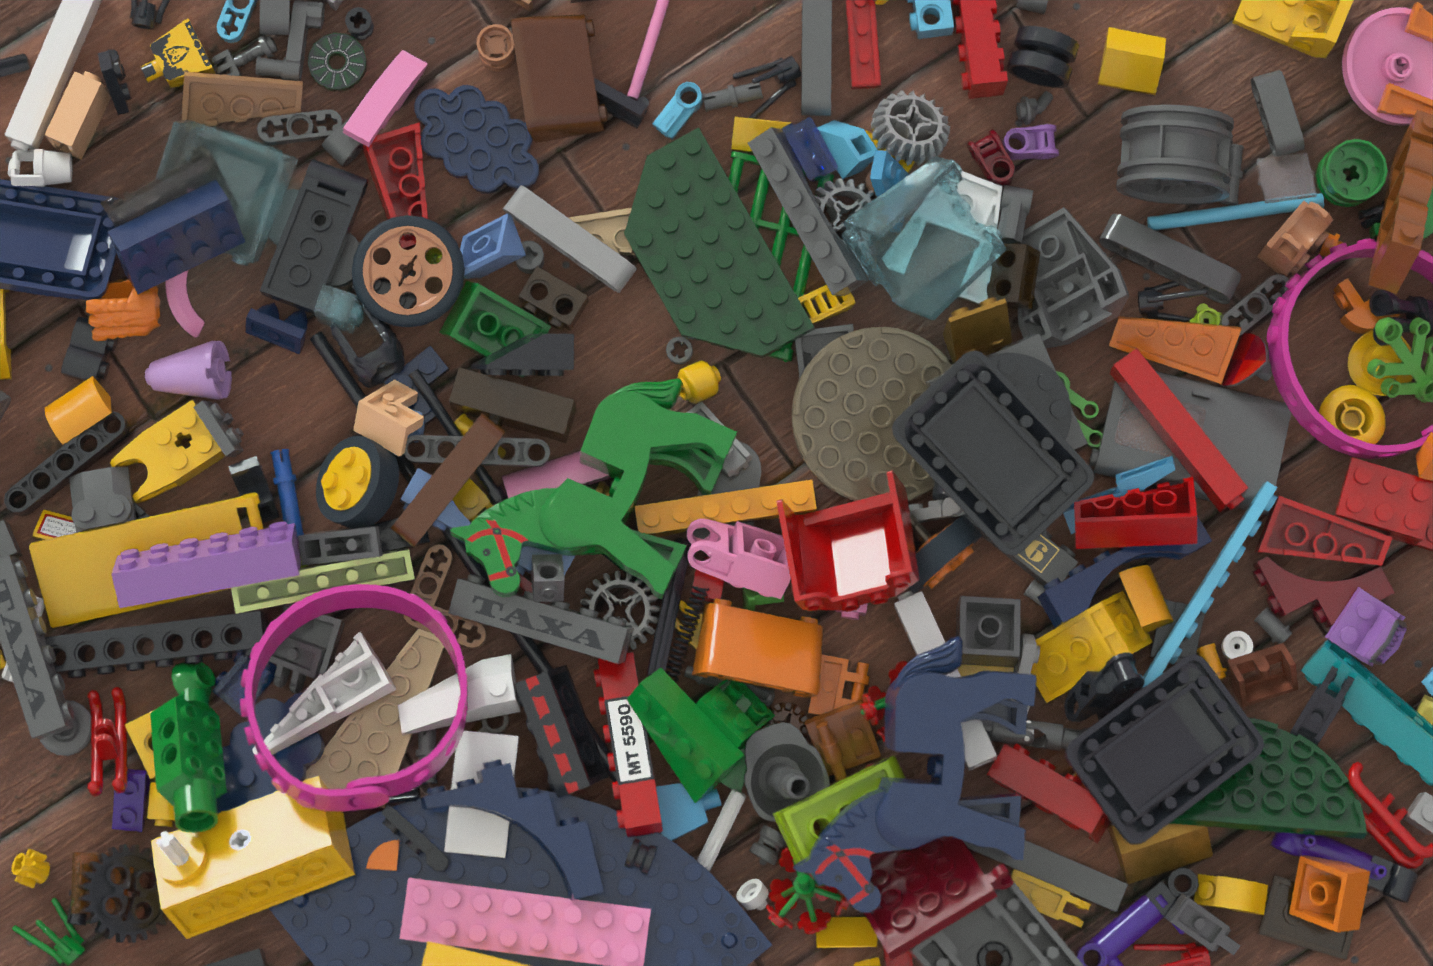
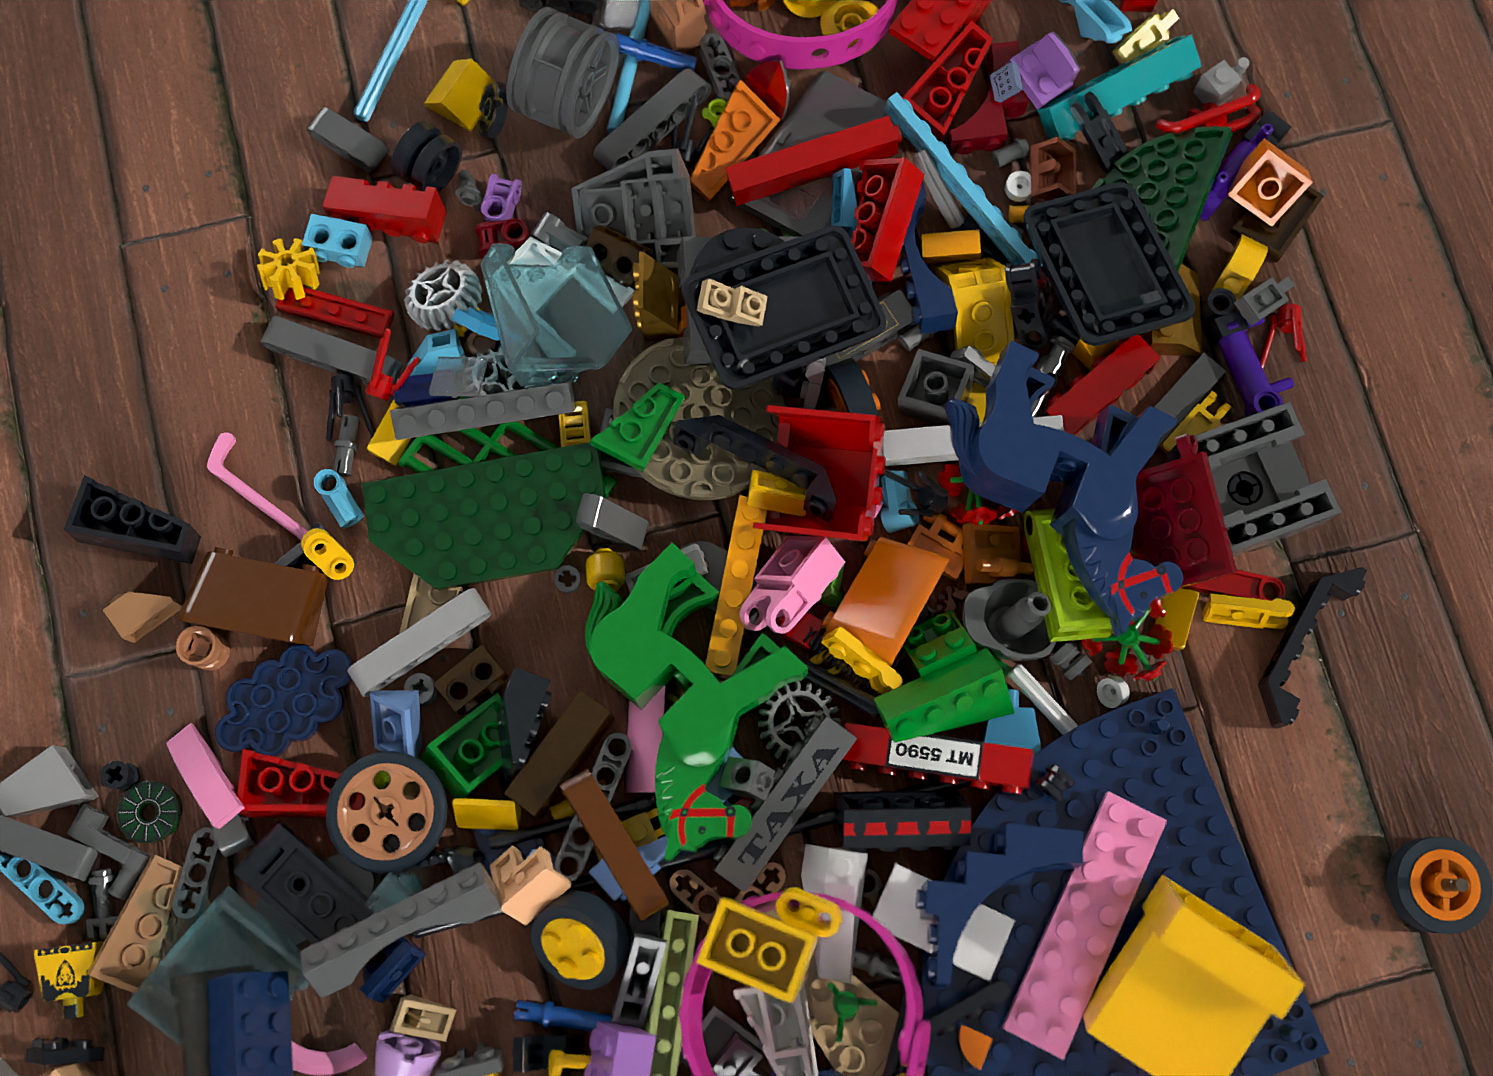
camera: 70 degrees left, 5 degrees down
none -> yellow plate [301,528,354,580]
none -> dark grey arch [301,862,502,998]
none -> red plant [365,328,420,401]
none -> tan slope [390,995,456,1042]
none -> clear piece [429,355,487,398]
none -> yellow slope [453,798,521,831]
none -> black tile [477,81,508,139]
none -> dark grey beam [574,493,649,551]
none -> green wing [590,382,685,472]
none -> blue pin [616,32,697,71]
none -> black slope [673,415,837,523]
none -> yellow brick [696,898,819,1003]
none -> tan slope [697,278,768,326]
none -> yellow slope [747,470,807,517]
none -> yellow plate [776,888,842,937]
none -> yellow hinge [821,627,903,695]
none -> green plant [827,982,878,1043]
none -> medium azure piece [881,471,919,533]
none -> black plant [884,469,948,518]
none -> light grey axle [912,149,964,229]
none -> sand blue tile [990,62,1023,103]

